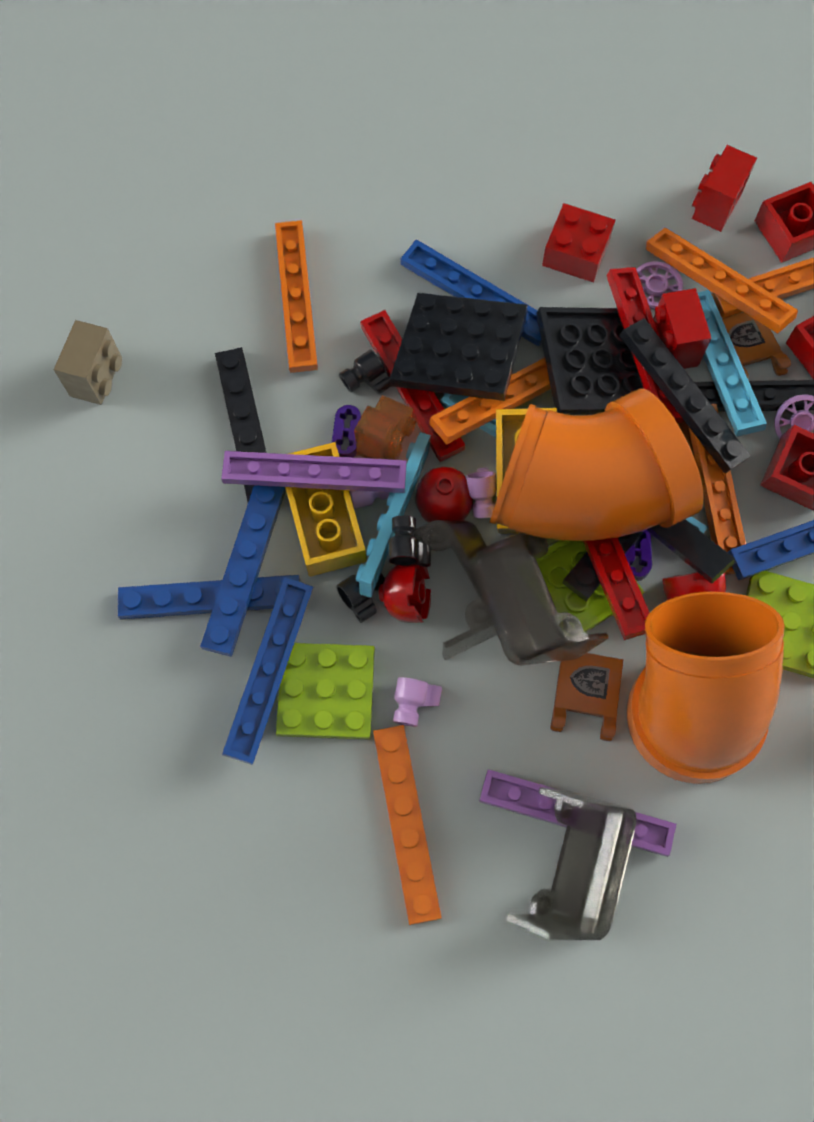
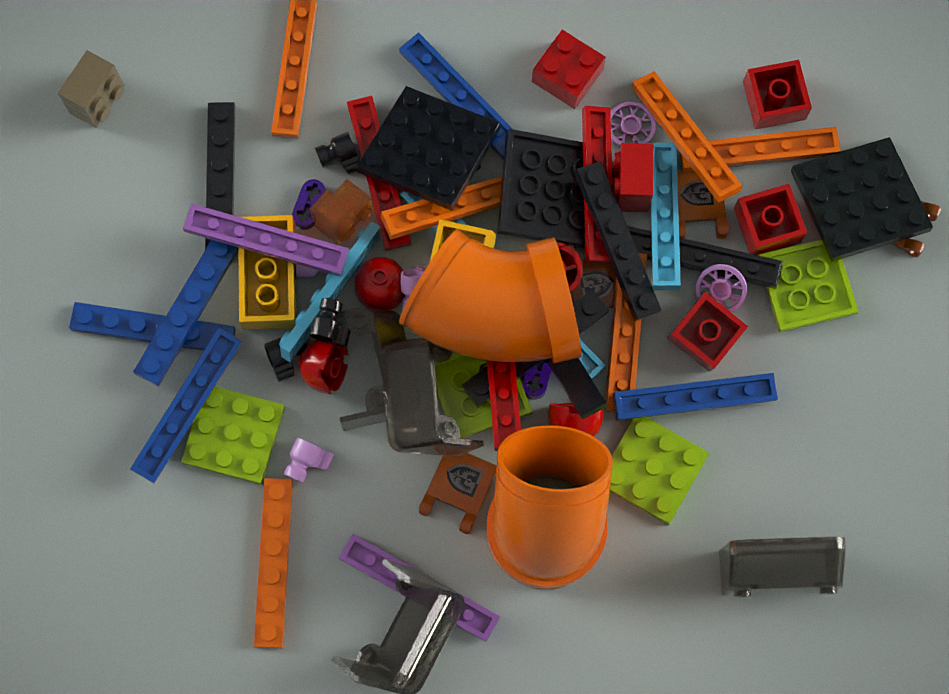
camera: 10 degrees right, 5 degrees up
red brick [692,145,757,232] -> none

